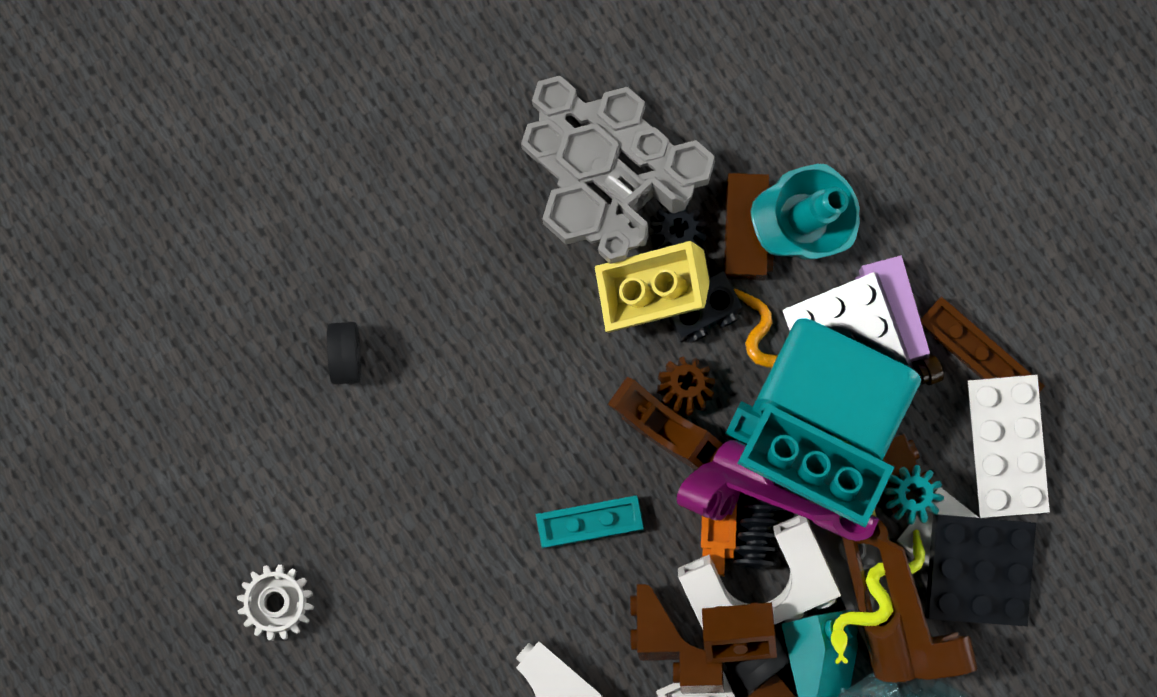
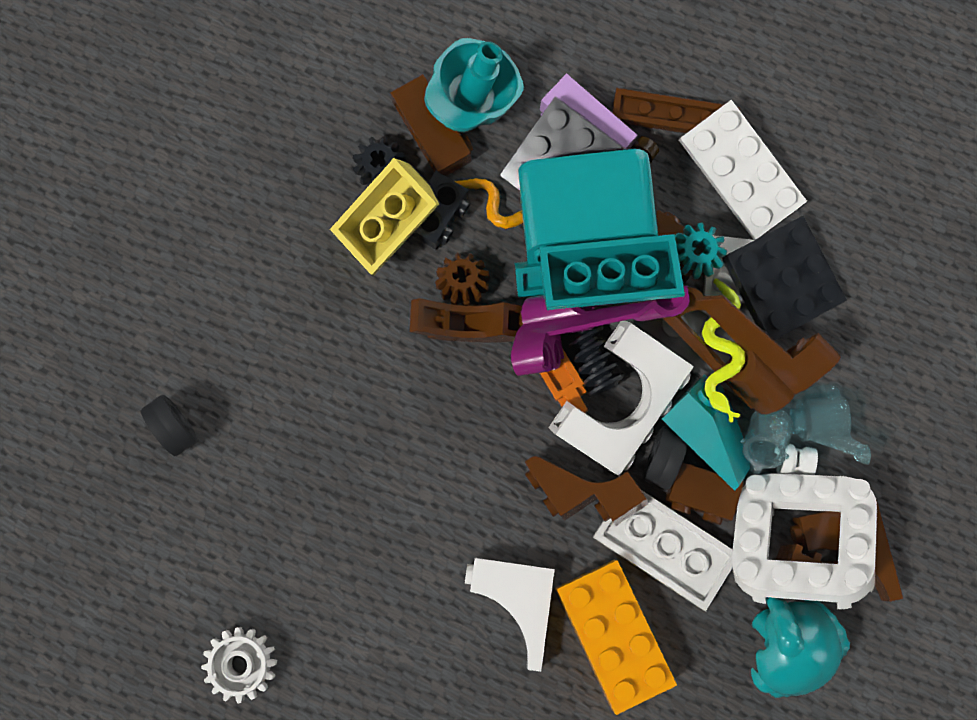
camera: 35 degrees left, 0 degrees up
light grey piece [521,76,715,264] -> none
teal plate [536,495,644,549] -> none
reddish brown brick [702,602,777,664] -> none

